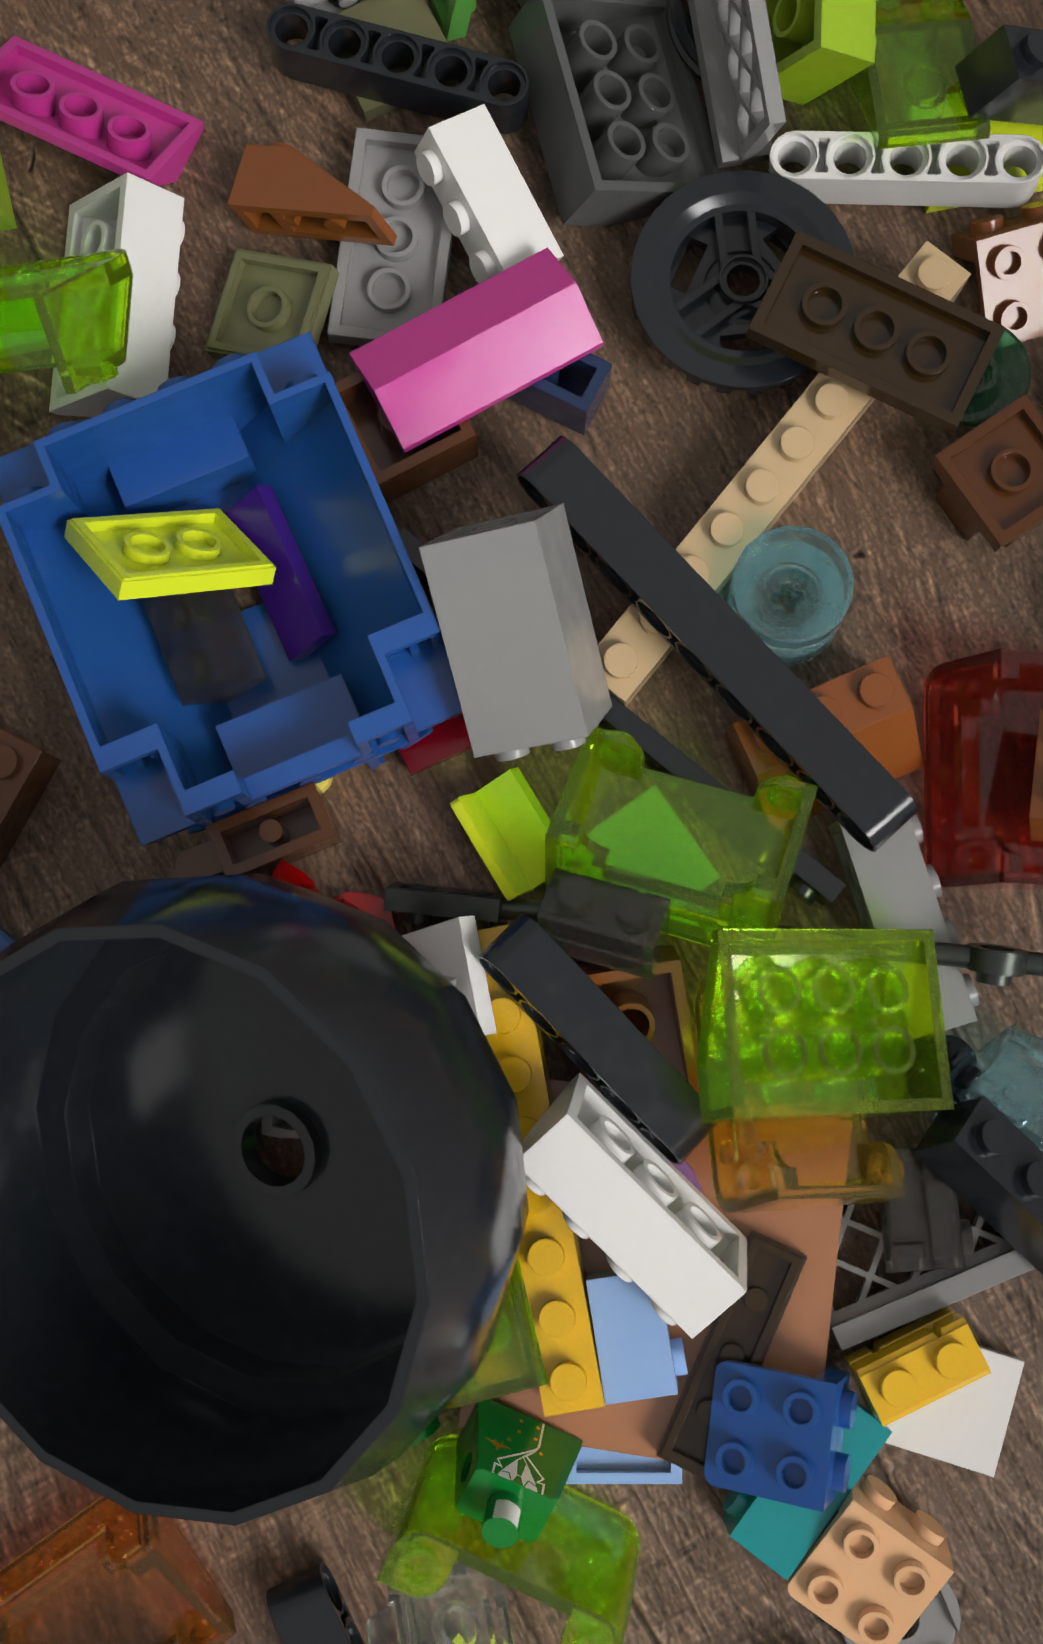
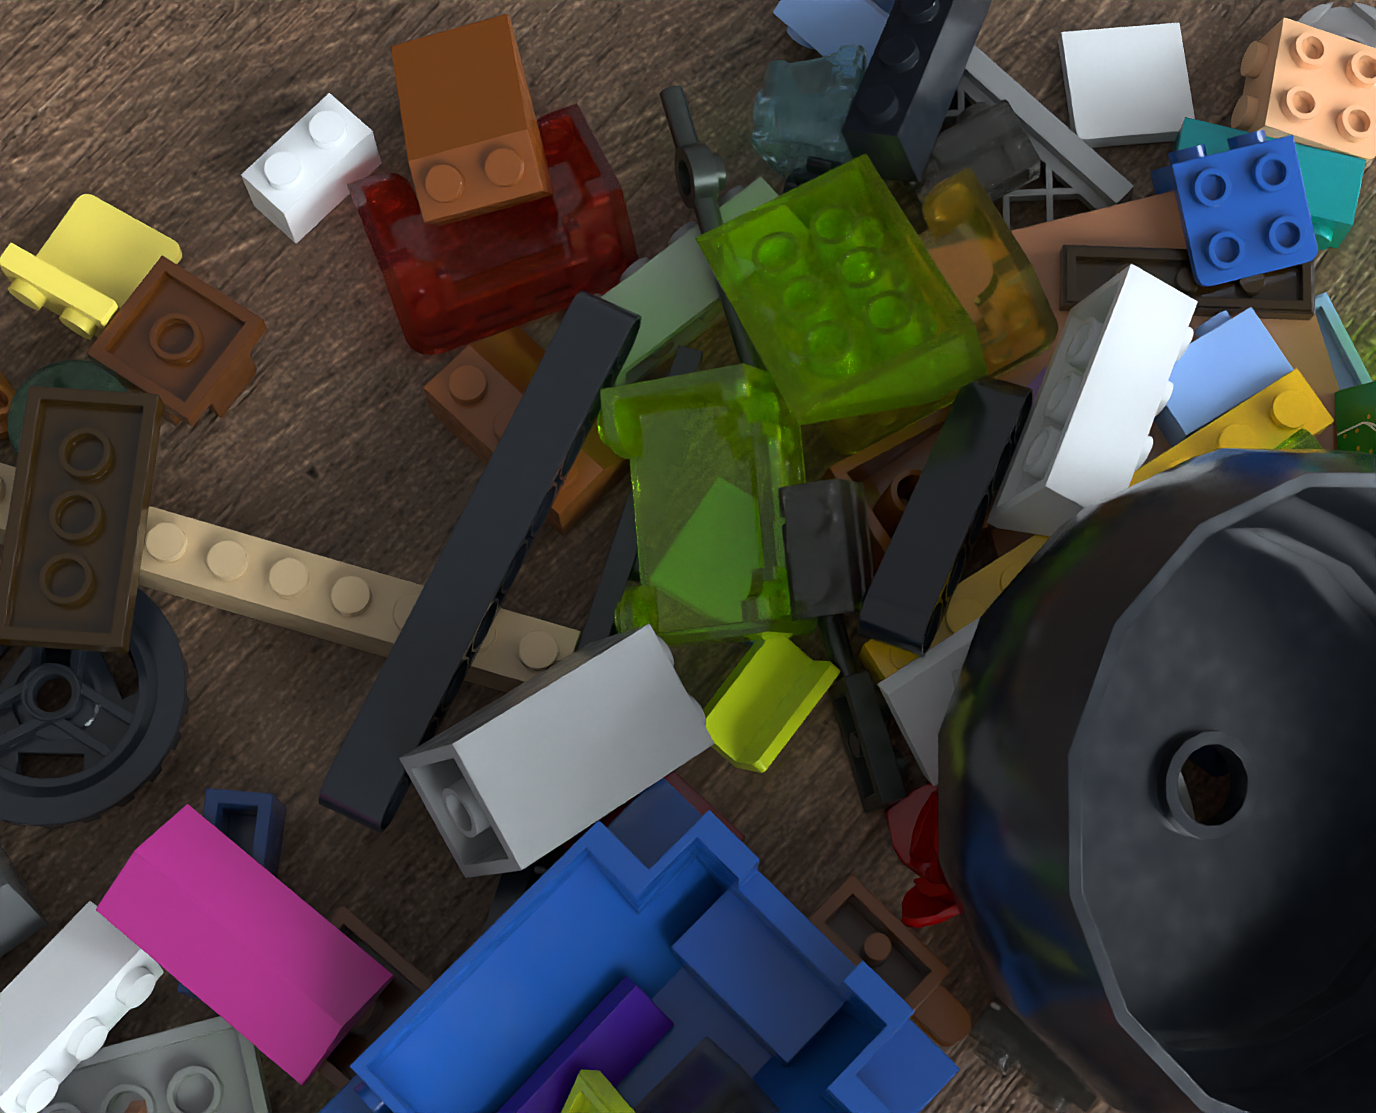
camera: 110 degrees left, 10 degrees down
clear light blue wheel [727,525,854,667] -> none
yellow brick [844,1306,991,1427] -> none

